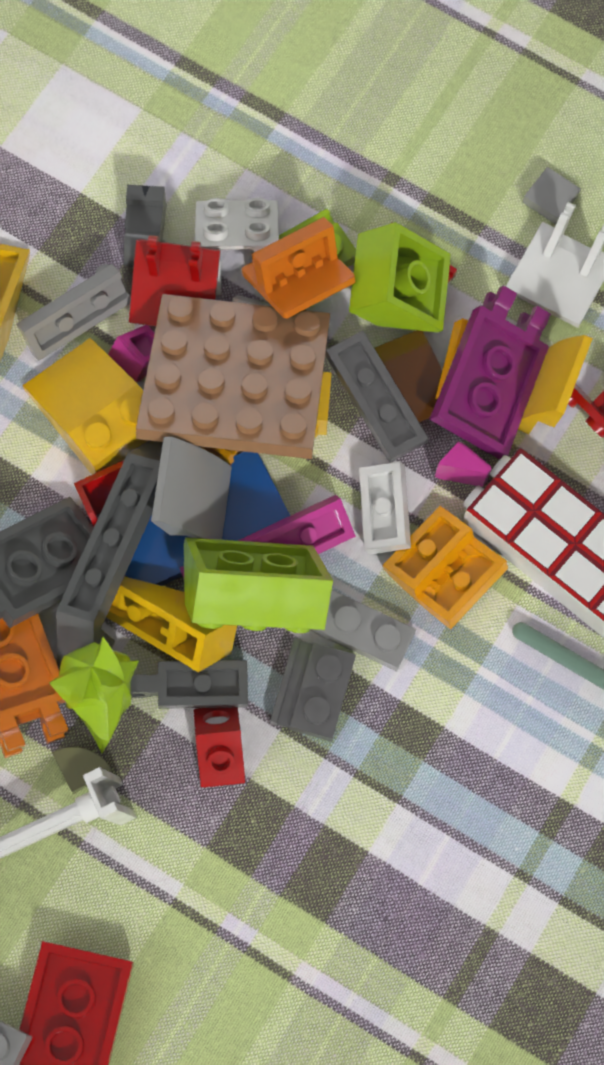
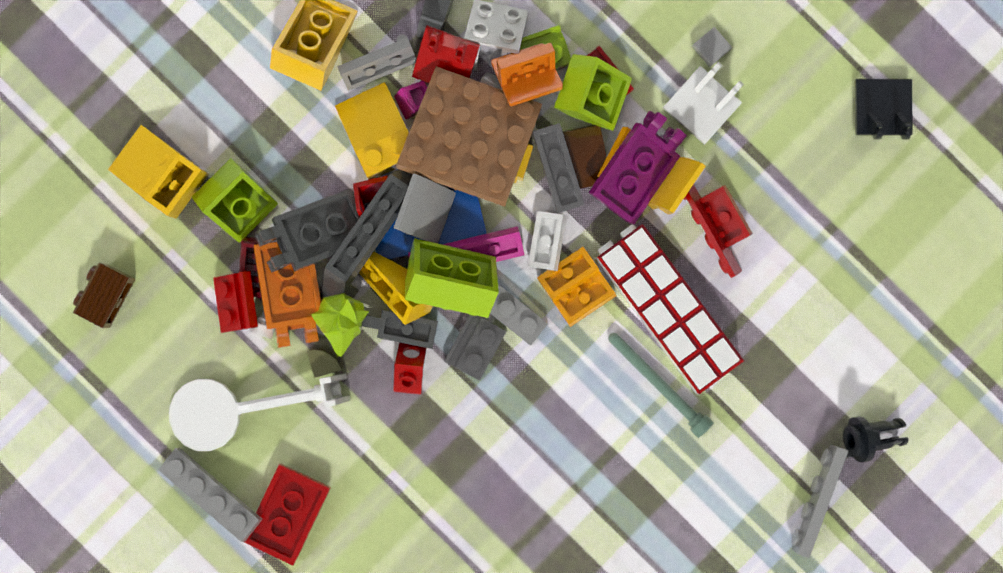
camera: 20 degrees right, 15 degrees up
dark pink slope [435,441,492,487] -> none

